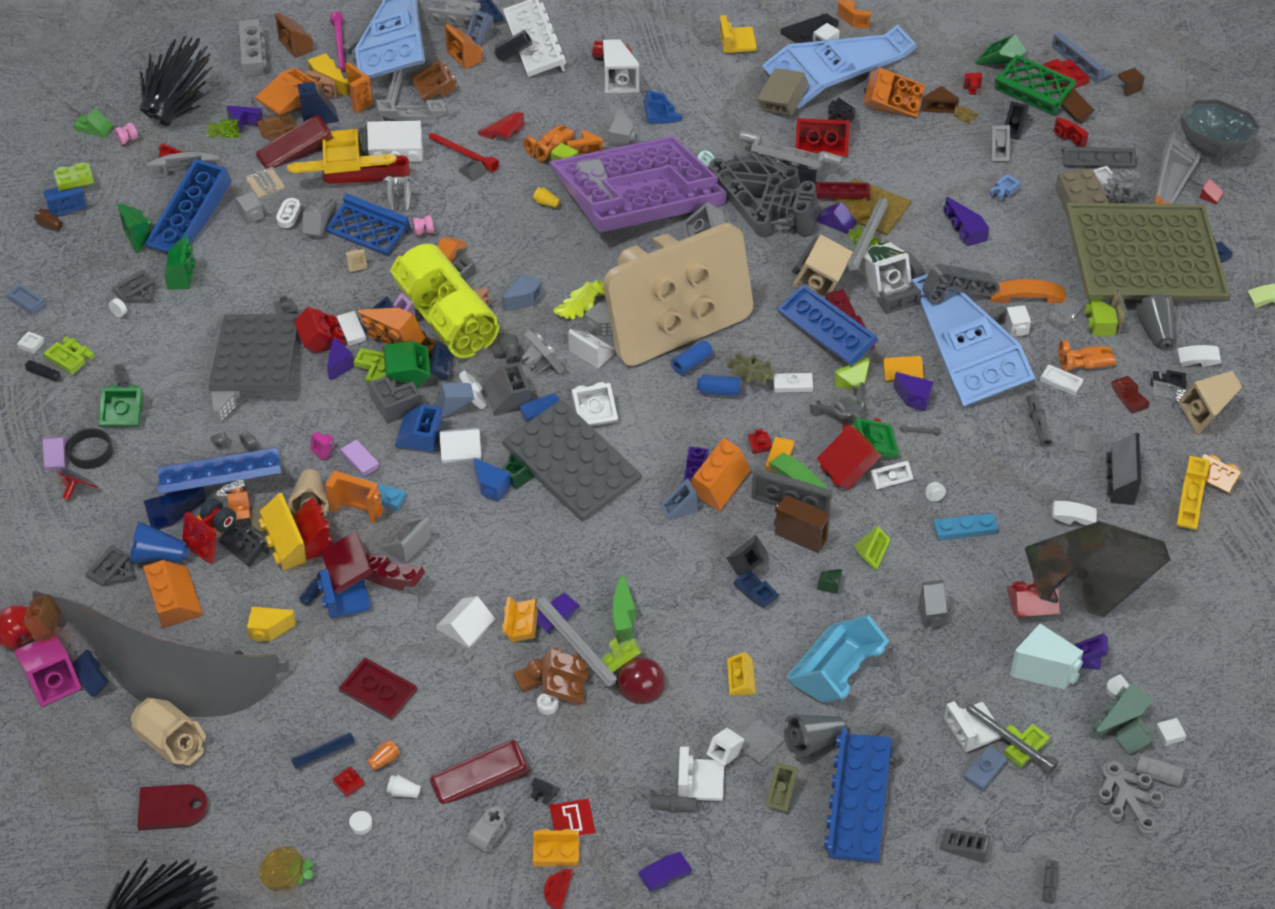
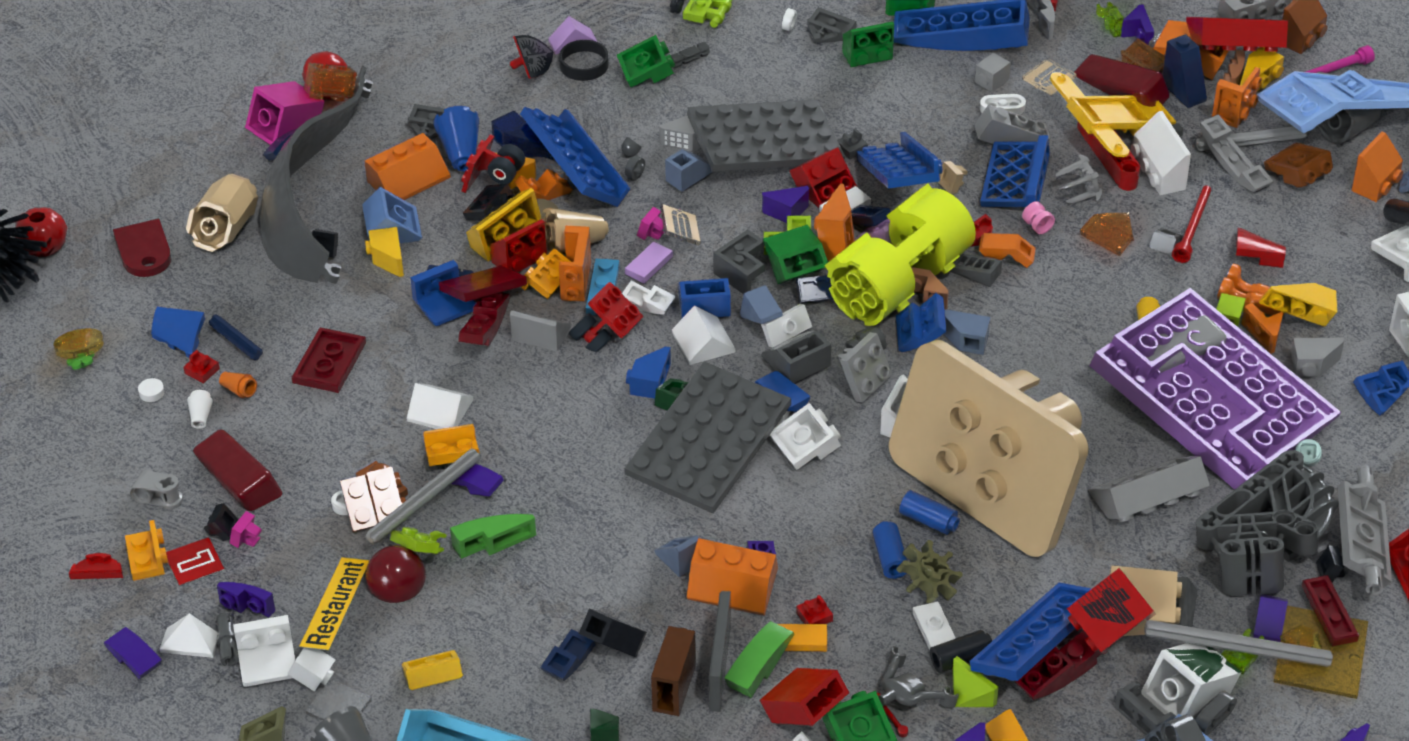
camera: 75 degrees right, 5 degrees down
none -> red piece [14,207,67,257]
none -> blue slope [151,307,205,358]
none -> white slope [160,613,219,658]
none -> dark purple slope [217,582,275,618]
none -> dark pink tile [230,511,262,548]
none -> yellow sticker [299,557,370,650]
none -> medium blue slope [362,187,422,243]
none -> light orange bracket [521,248,571,299]
none -> red plate [569,282,643,352]
none -> white slope [622,281,676,315]
none -> piece [660,204,701,246]
none -> sand blue slope [665,149,712,192]
none -> blue bracket [856,132,943,189]
none -> blue slope [896,293,946,352]
none -> black brick [930,629,992,673]
none -> red panel [1067,568,1156,655]
none -> clear orange slope [1080,213,1134,256]
none -> red slope [1186,17,1288,52]
none -> yellow slope [1259,283,1337,327]

